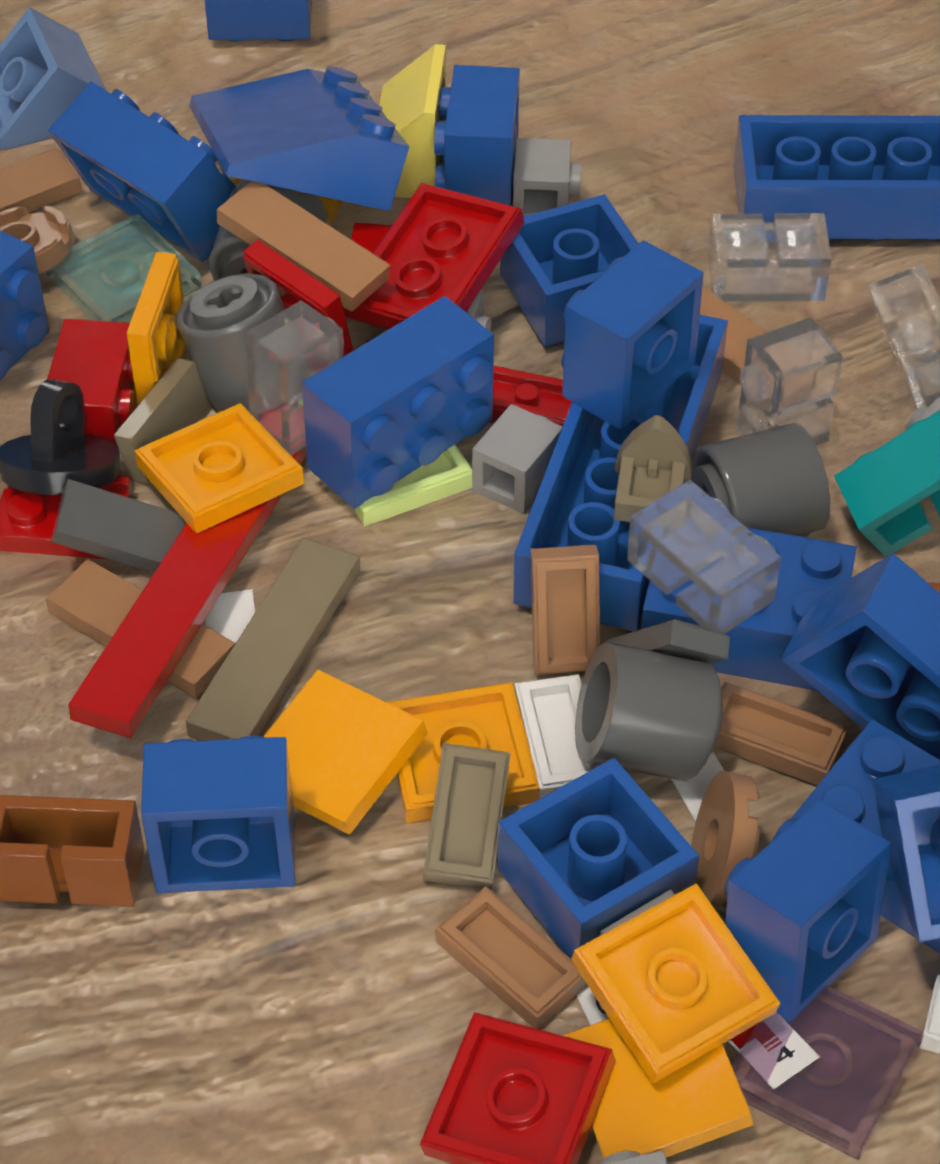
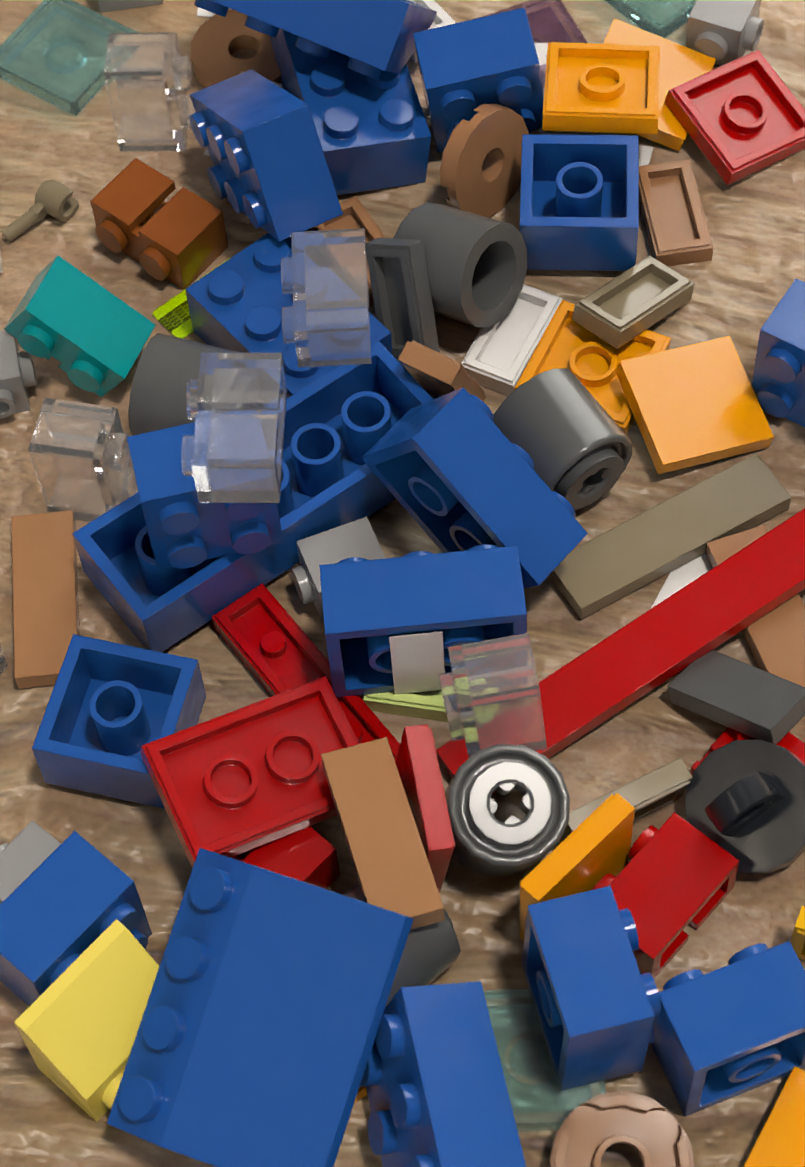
camera: 140 degrees left, 10 degrees up
light orange tile [134,403,304,534] -> none
dark tan tile [614,415,693,527] -> none
none -> clear piece [181,353,287,503]
none -> blue brick [361,387,588,589]
none -> dark grey piece [493,368,632,511]
none -> blue brick [522,886,661,1091]

